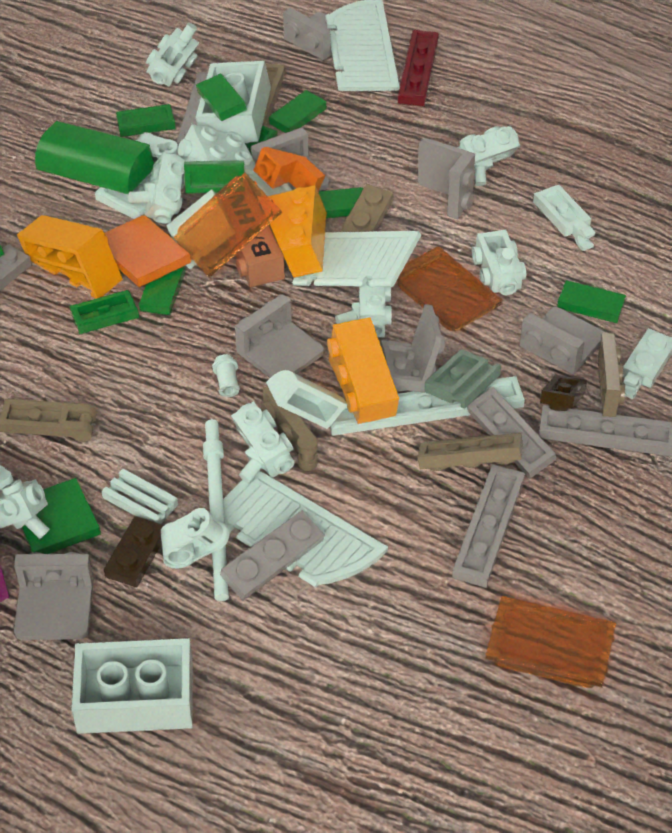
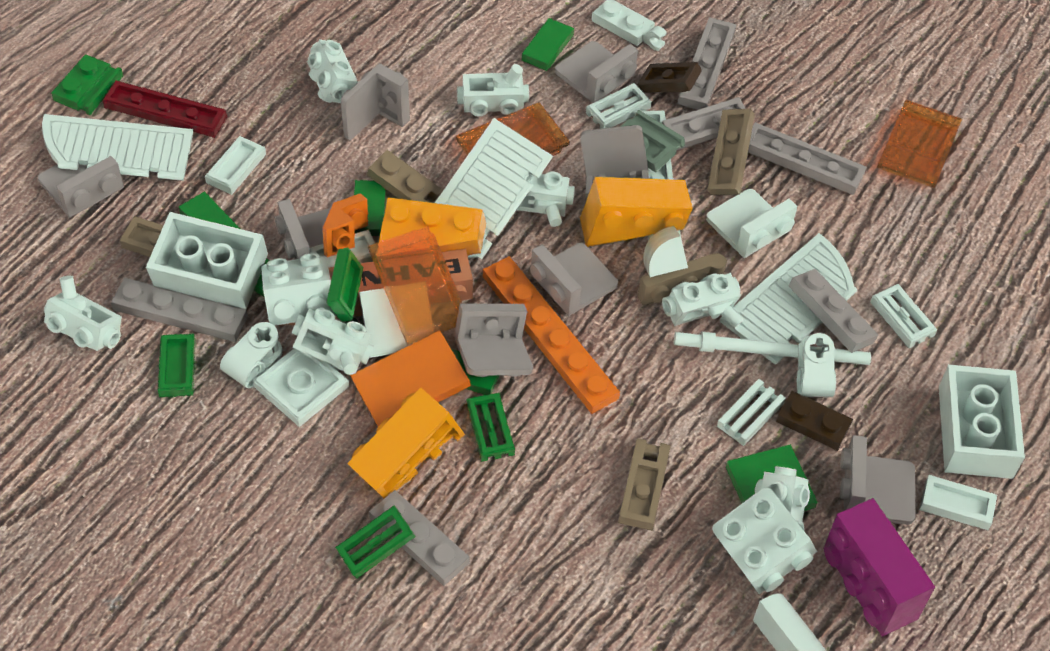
camera: 85 degrees left, 5 degrees up
green brick [35,121,154,195] -> none
green tile [196,73,247,121] -> none
light aqua pin [212,354,240,397] -> none
light aqua plate [533,185,595,251] -> none
dark tan plate [598,332,625,417] -> none
none -> green plate [51,54,123,115]
none -> light aqua tile [205,136,266,195]
none -> light grey bracket [454,304,533,377]
none -> orange plate [483,256,620,414]
none -> light aqua tile [586,83,652,129]
none -> light aqua bracket [706,189,798,258]
none -> light aqua tile [870,284,937,348]
none -> light aqua tile [919,475,997,530]

